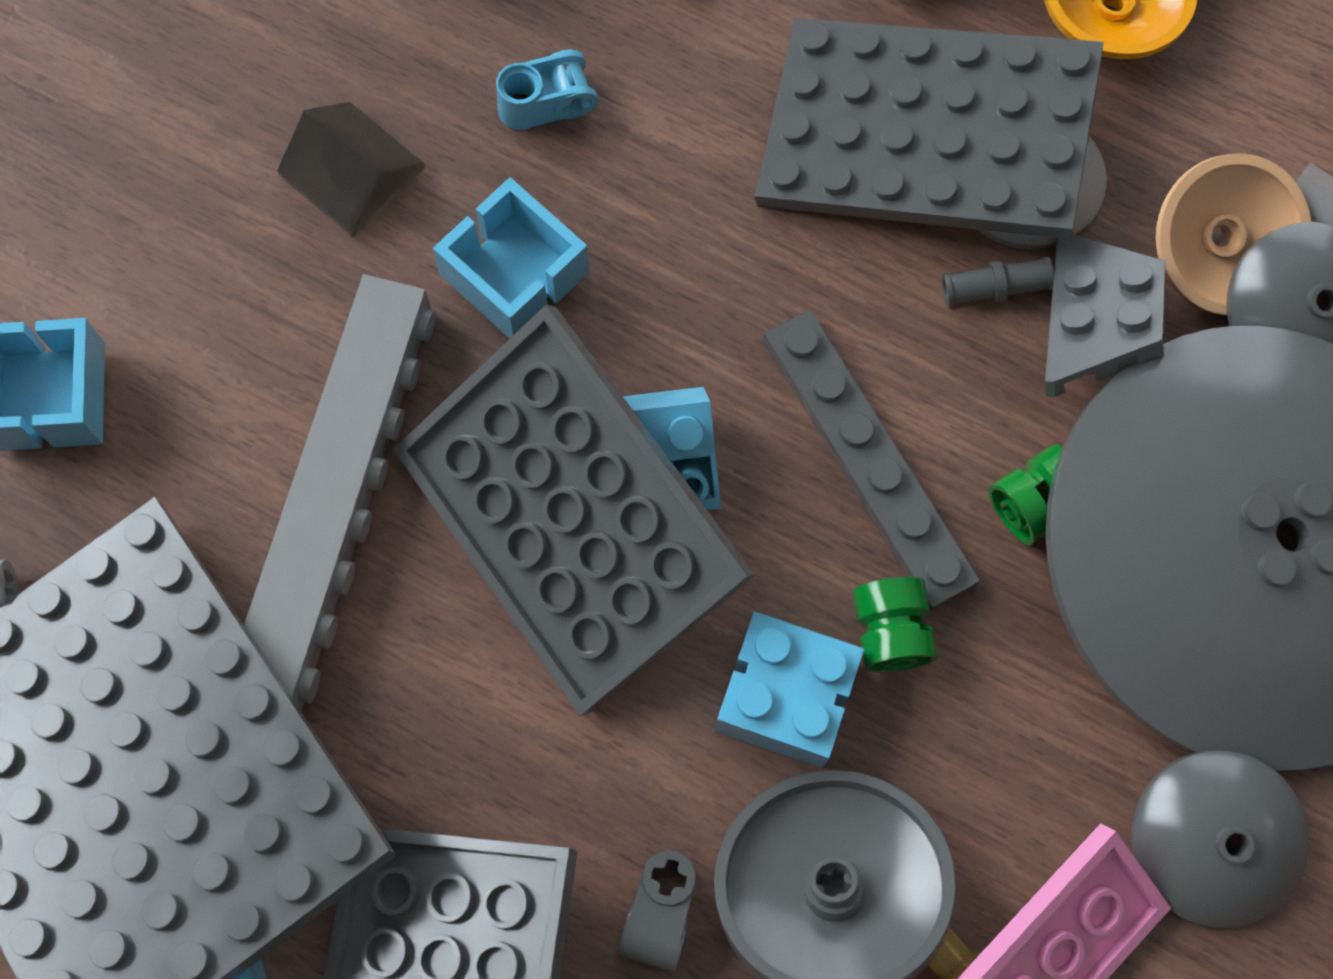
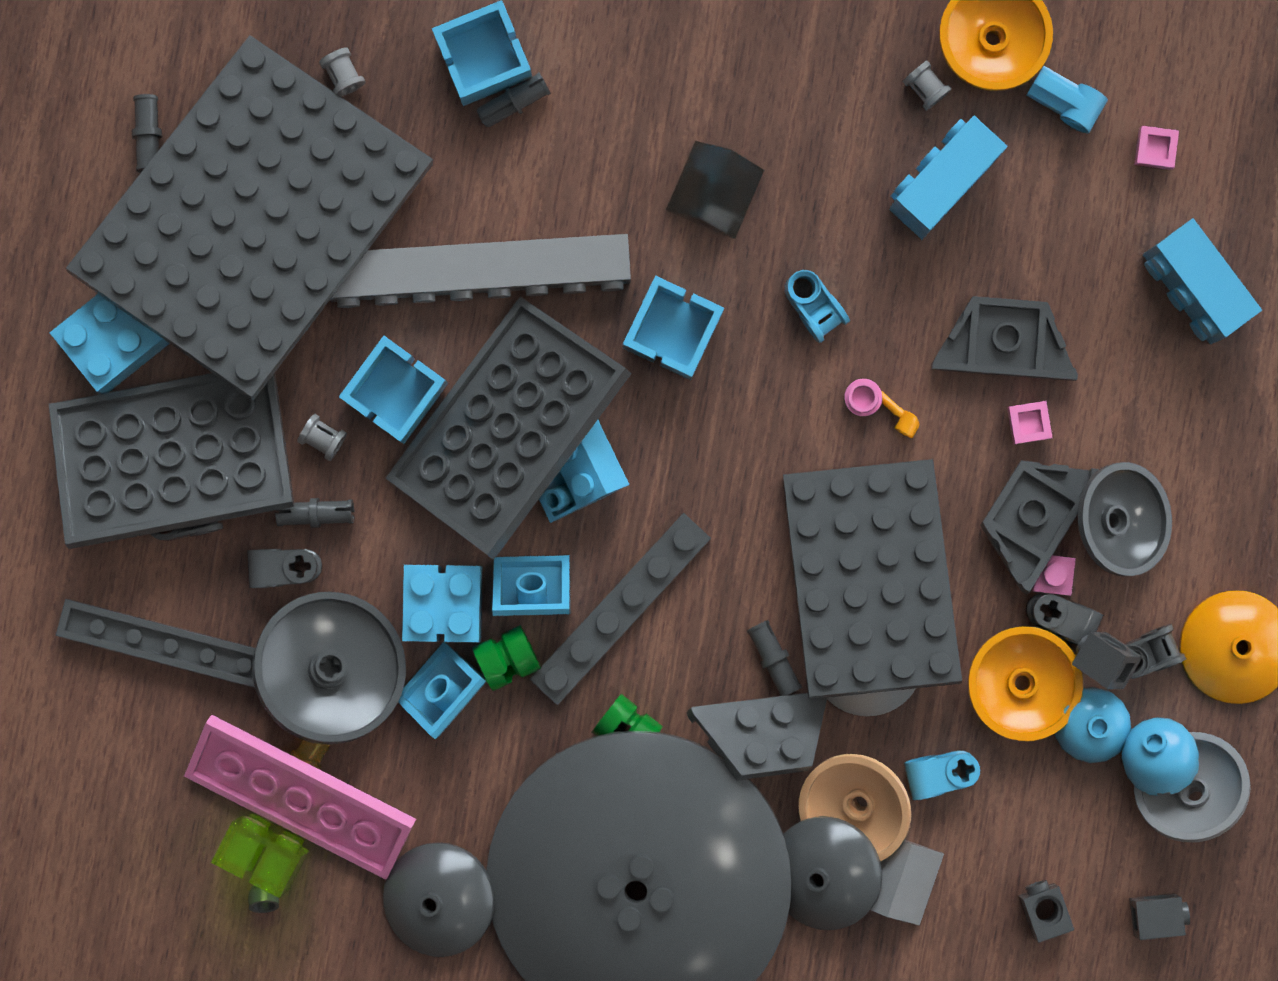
camera: 70 degrees right, 15 degrees up
none -> dark grey pin [275,498,355,528]
none -> light grey bush [297,414,347,461]
none -> medium azure piece [339,336,448,444]
none -> medium azure slope [398,642,487,739]
none -> dark grey axle [477,72,551,127]
none -> medium azure slope [492,555,571,616]
none -> bright pink plate [845,379,882,417]
none -> light orange hand [881,391,919,438]
none -> medium azure piece [904,750,980,800]

